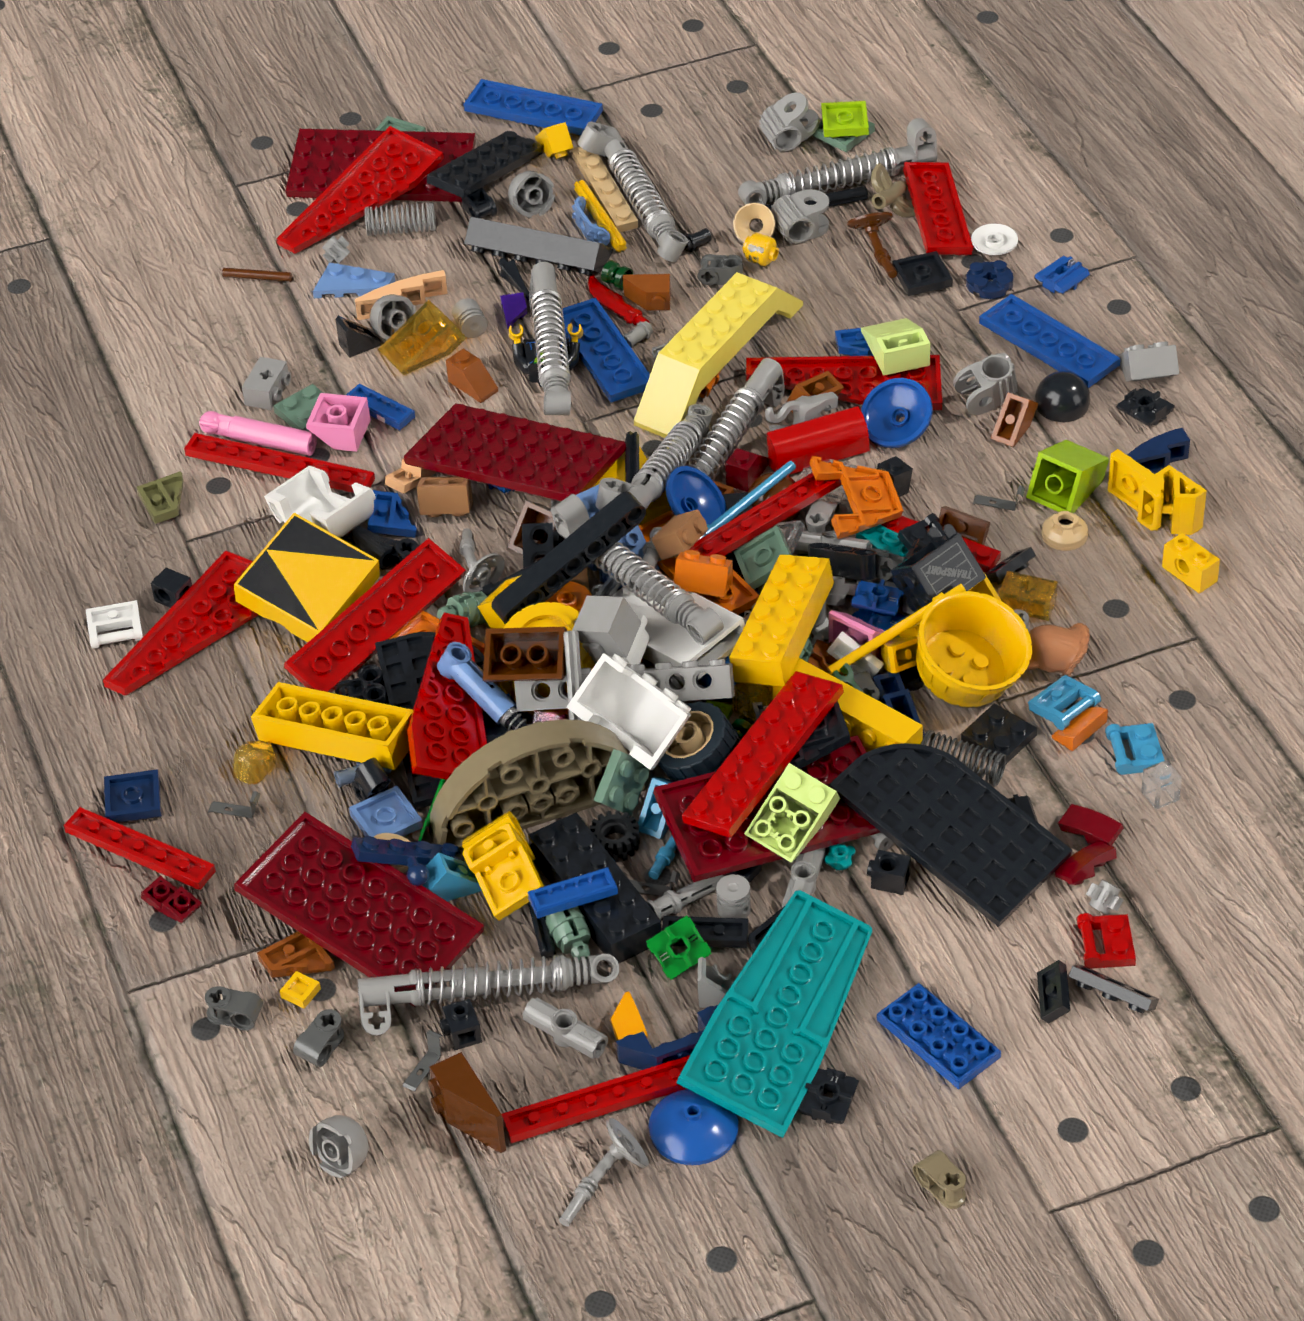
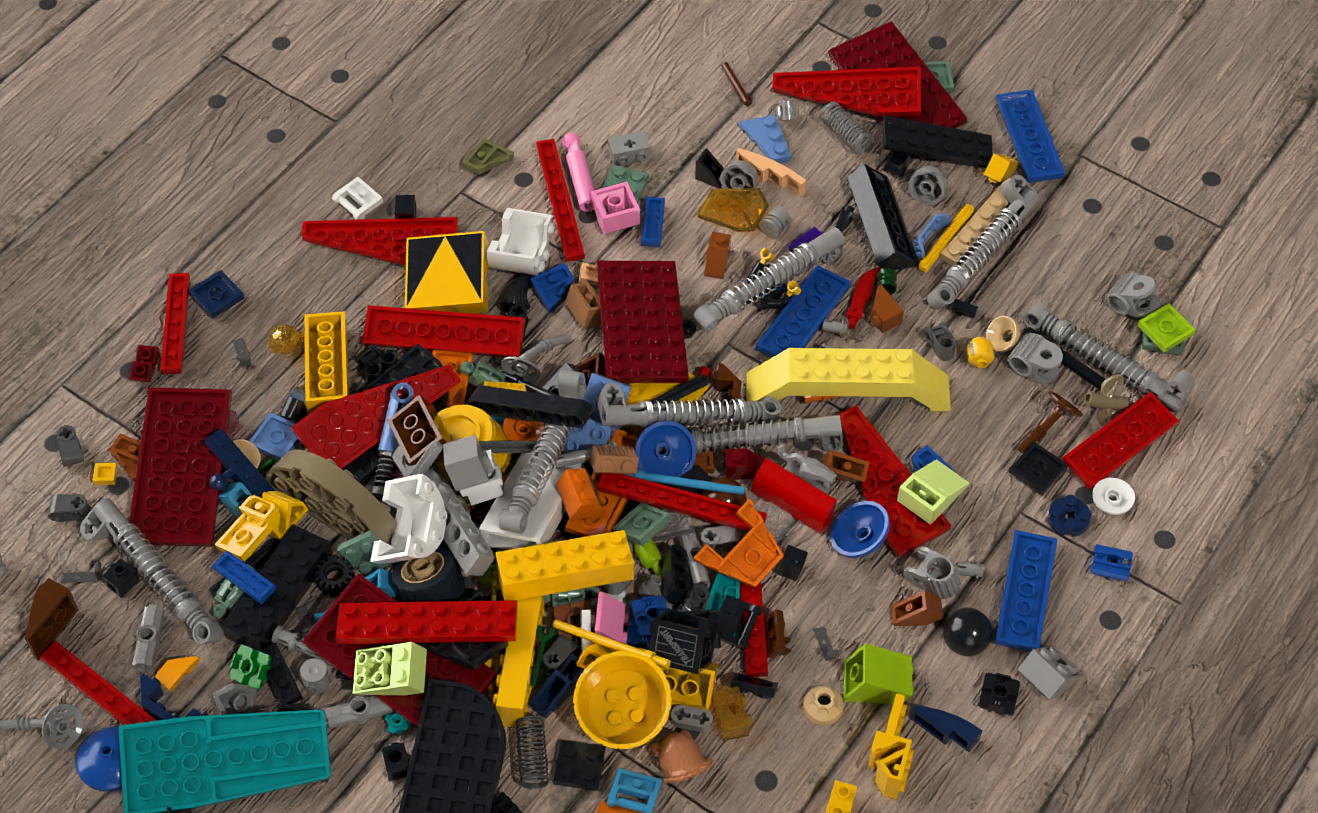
camera: 55 degrees right, 10 degrees up
none -> reddish brown slope [713,363,742,403]

